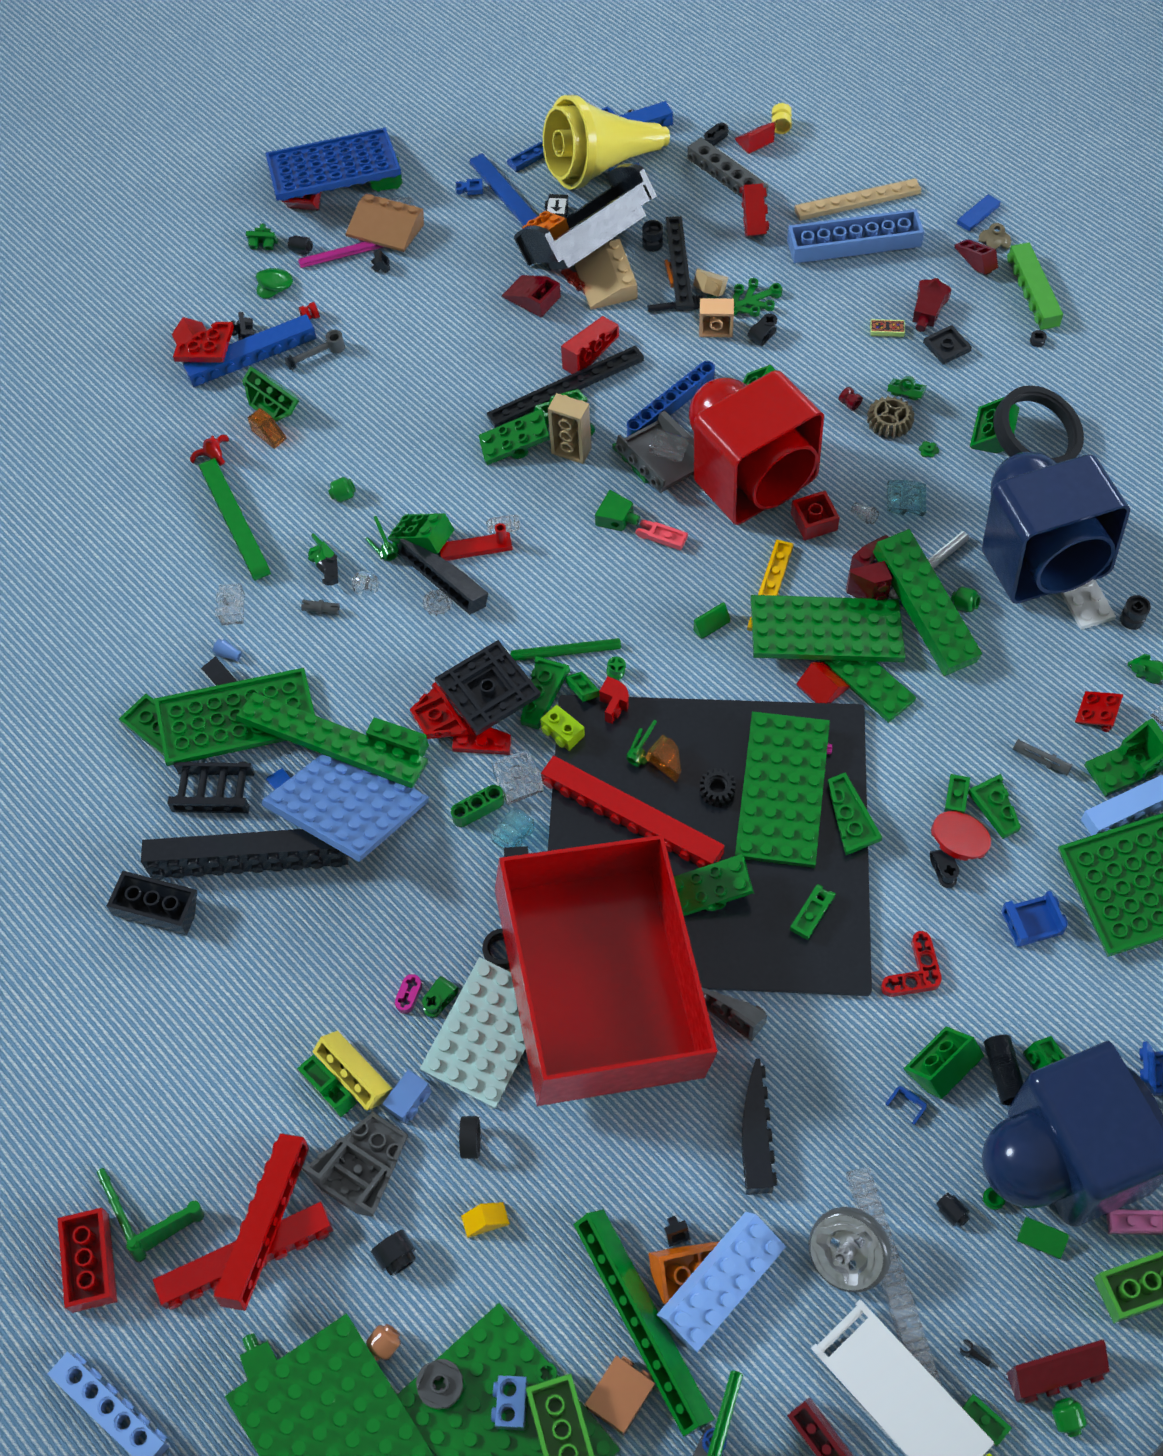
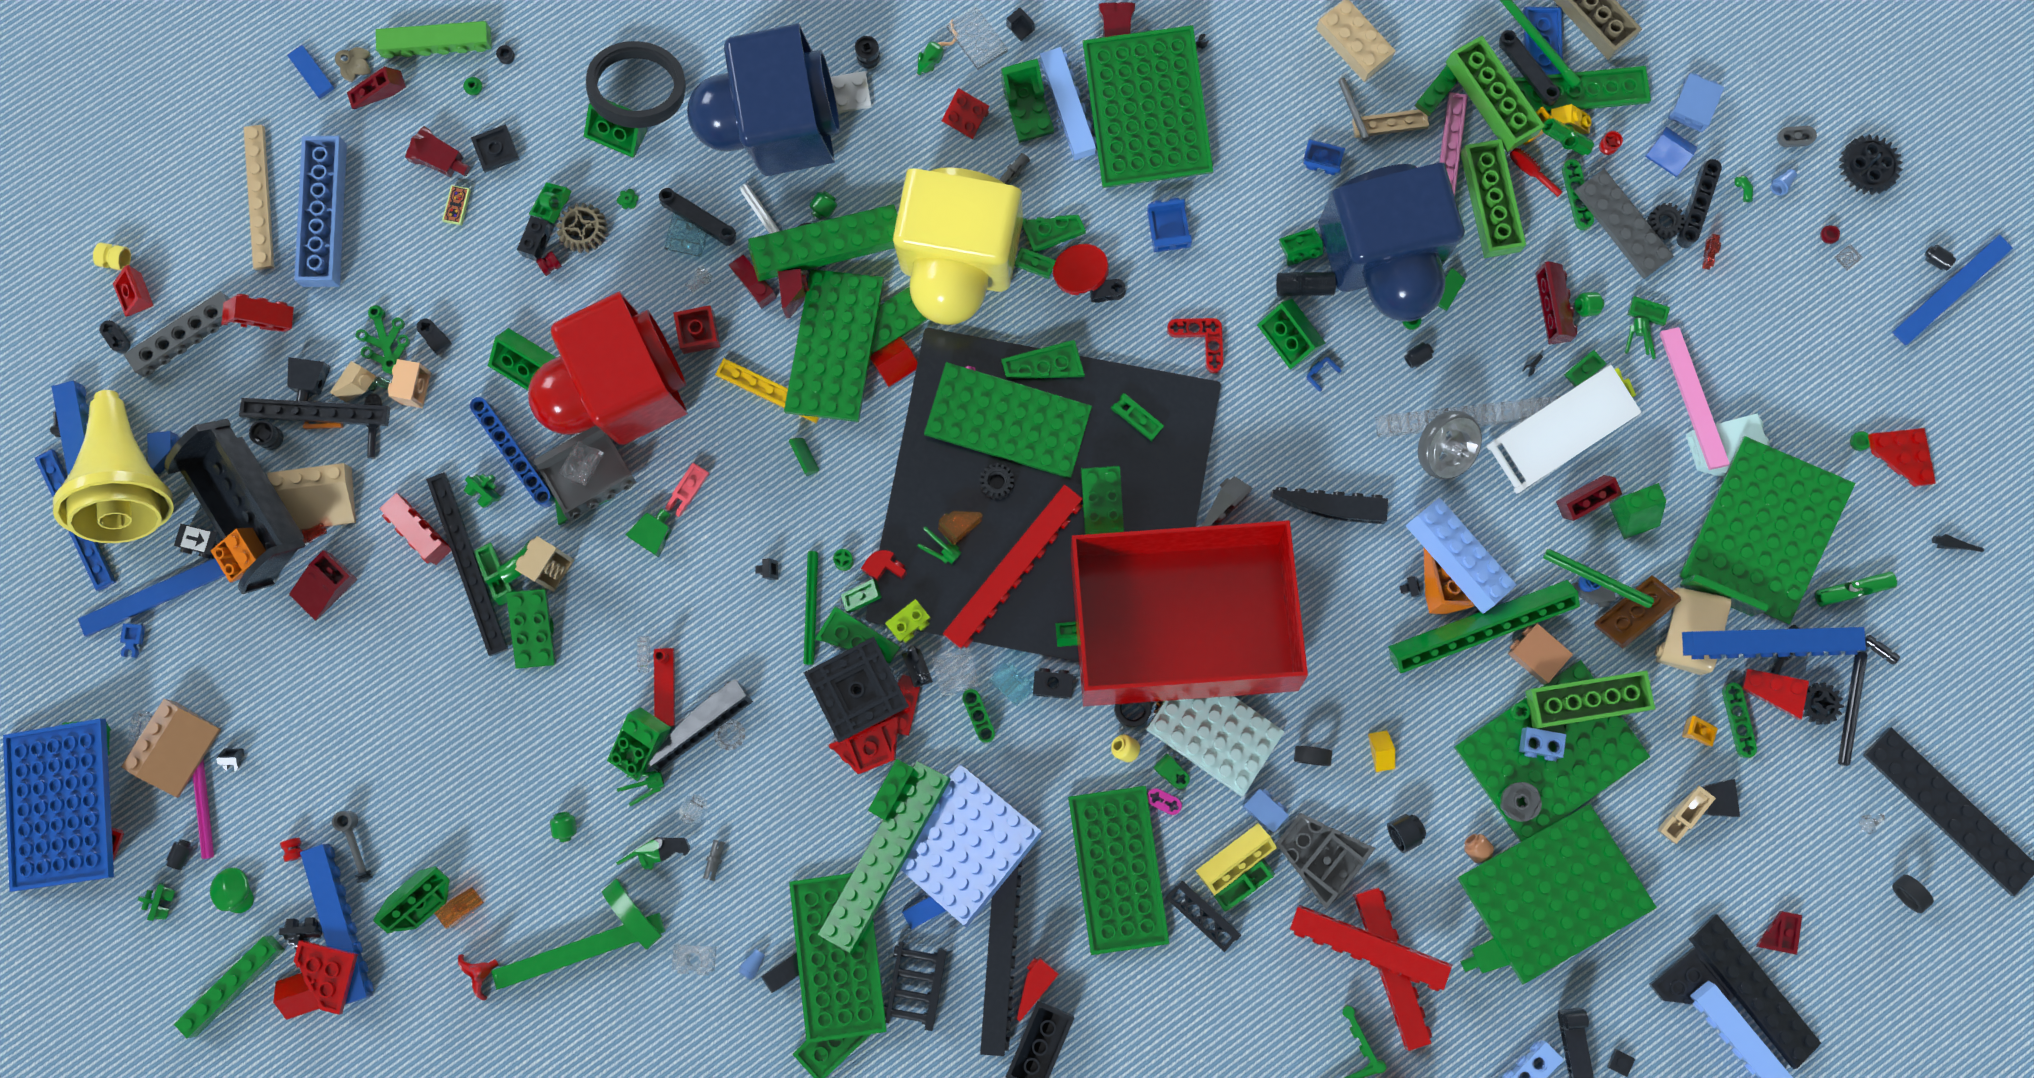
camera: 85 degrees left, 20 degrees up
none -> green brick [173,936,285,1039]
none -> black torso [287,357,331,401]
none -> green plate [463,77,482,96]
none -> green hips [464,474,502,508]
none -> black brick [517,216,553,261]
none -> green slope [602,878,662,950]
none -> black piece [659,188,736,246]
none -> black tile [755,558,778,580]
none -> light yellow piece [893,168,1023,325]
none -> black hinge [902,646,933,688]
none -> red slope [1017,957,1059,1022]
none -> green plate [1068,786,1170,955]
none -> light yellow head [1111,734,1140,763]
none -> black fence [1165,880,1241,952]

